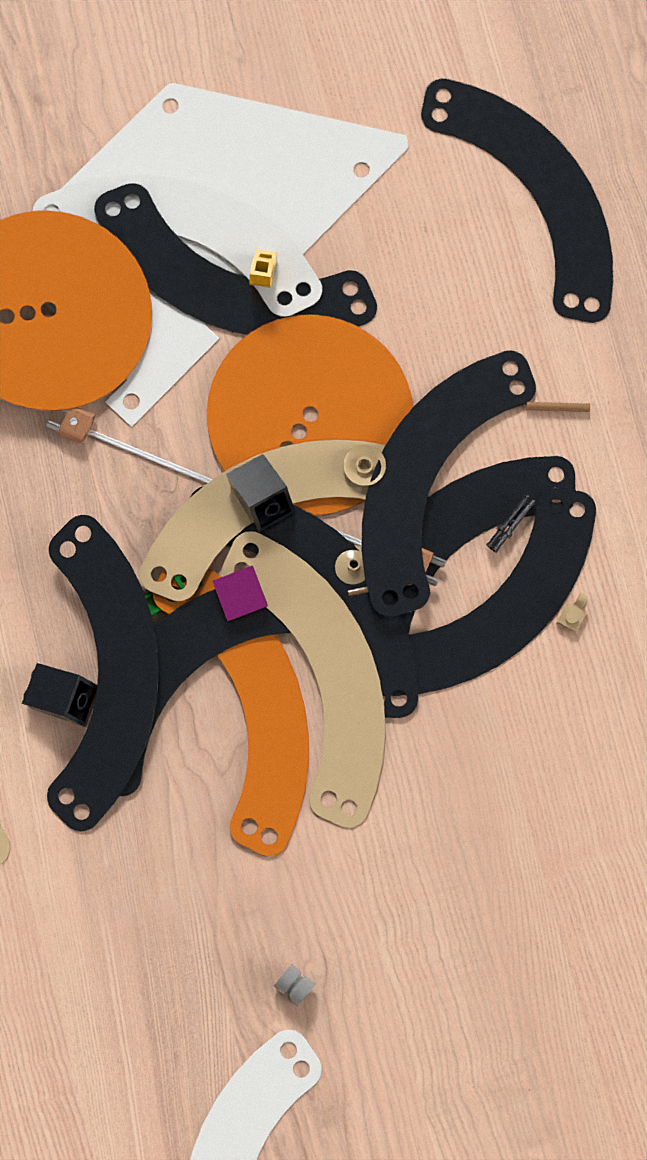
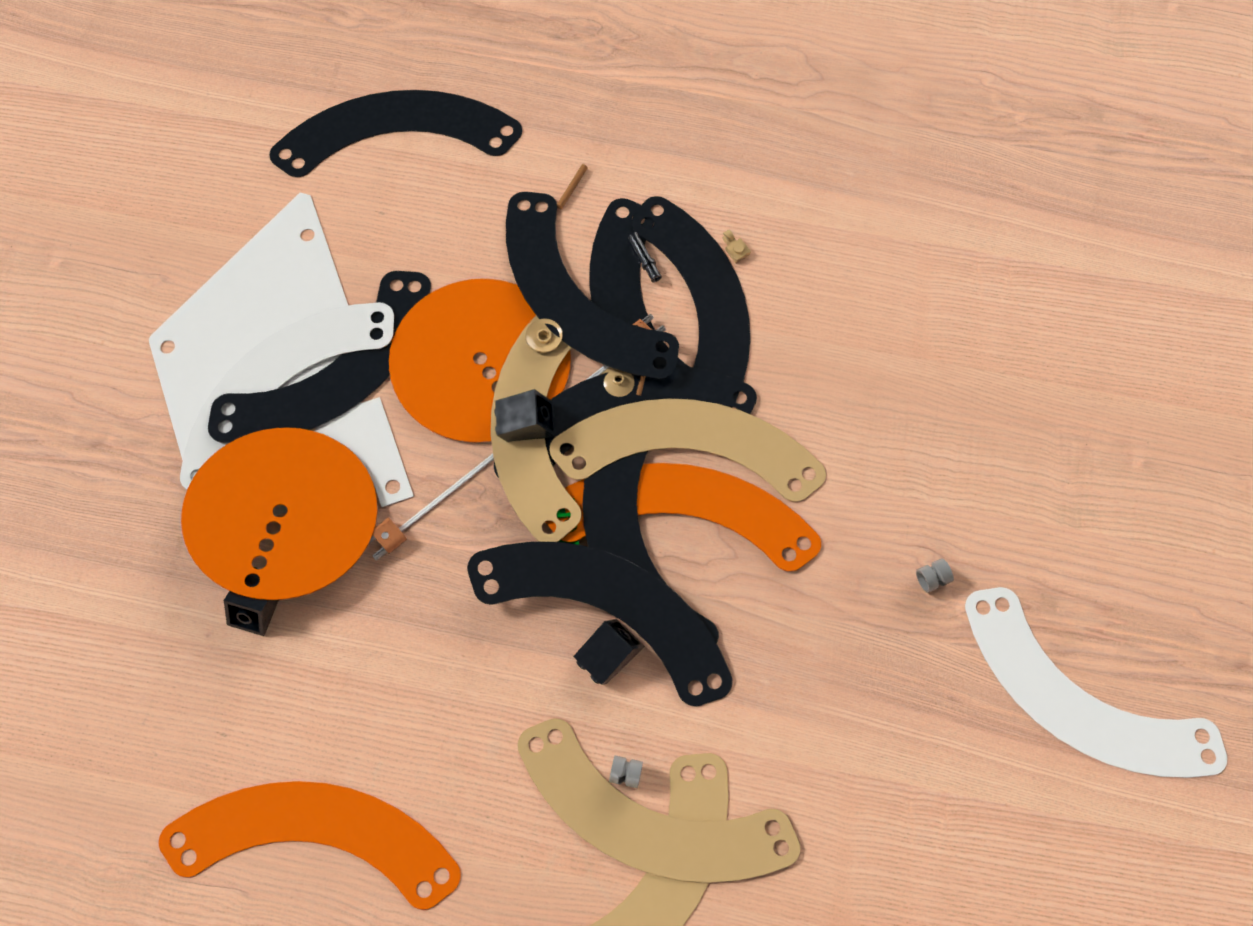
camera: 60 degrees left, 10 degrees down
magenta tile [213,565,268,621] -> none
yellow brick [249,249,277,288] -> none

